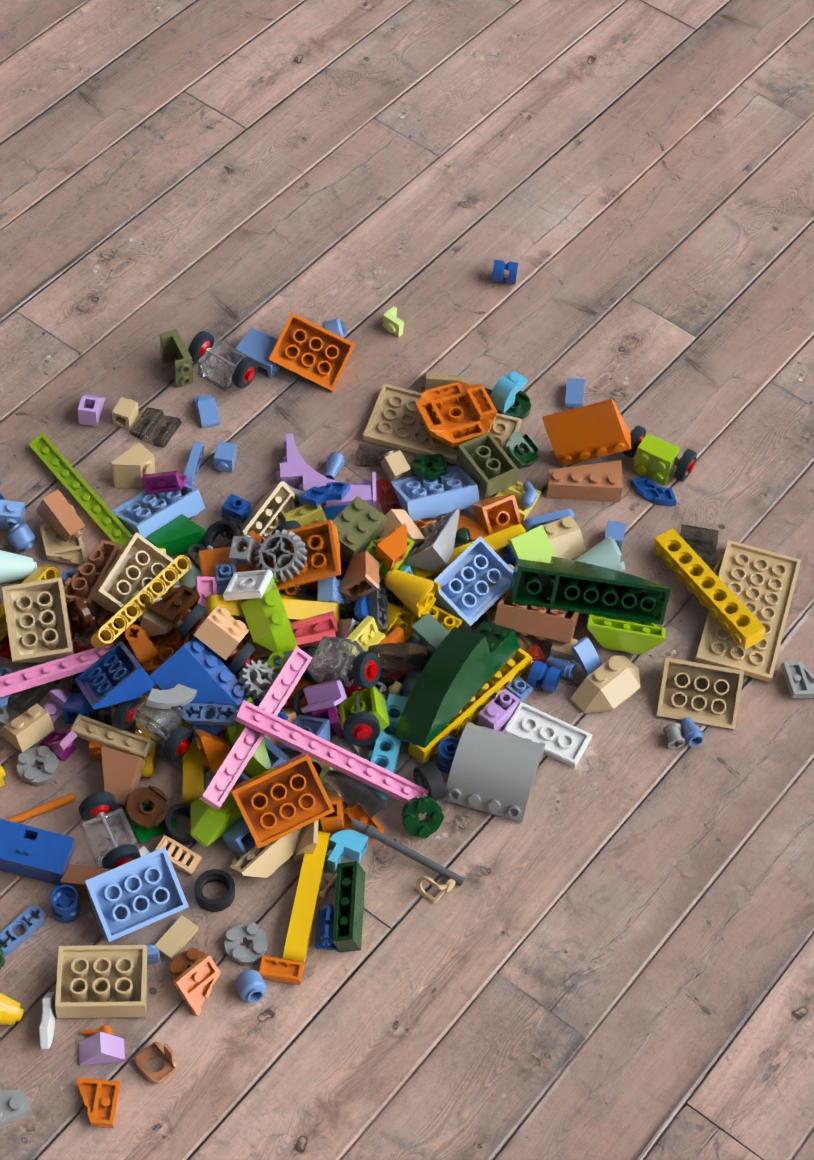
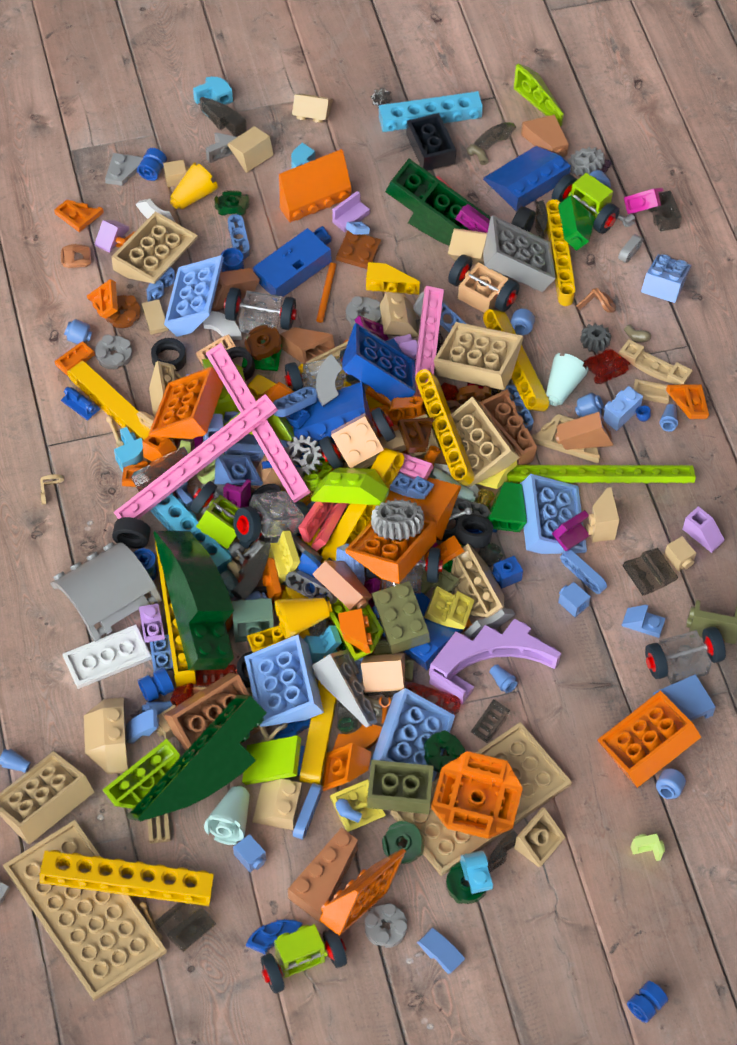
camera: 130 degrees right, 5 degrees up
white tile [223,569,273,601] -> none
light grey brick [229,534,257,567] -> none
blue tile [299,482,350,507] -> none
lavender panel [301,679,347,713] -> none
dark green brick [332,861,366,952] -> none
dark grey bar [350,818,465,886] -> none
tan brick [380,450,411,481] -> none
dark green plate [401,796,444,839] -> none
light grey bush [663,723,686,749] -> none

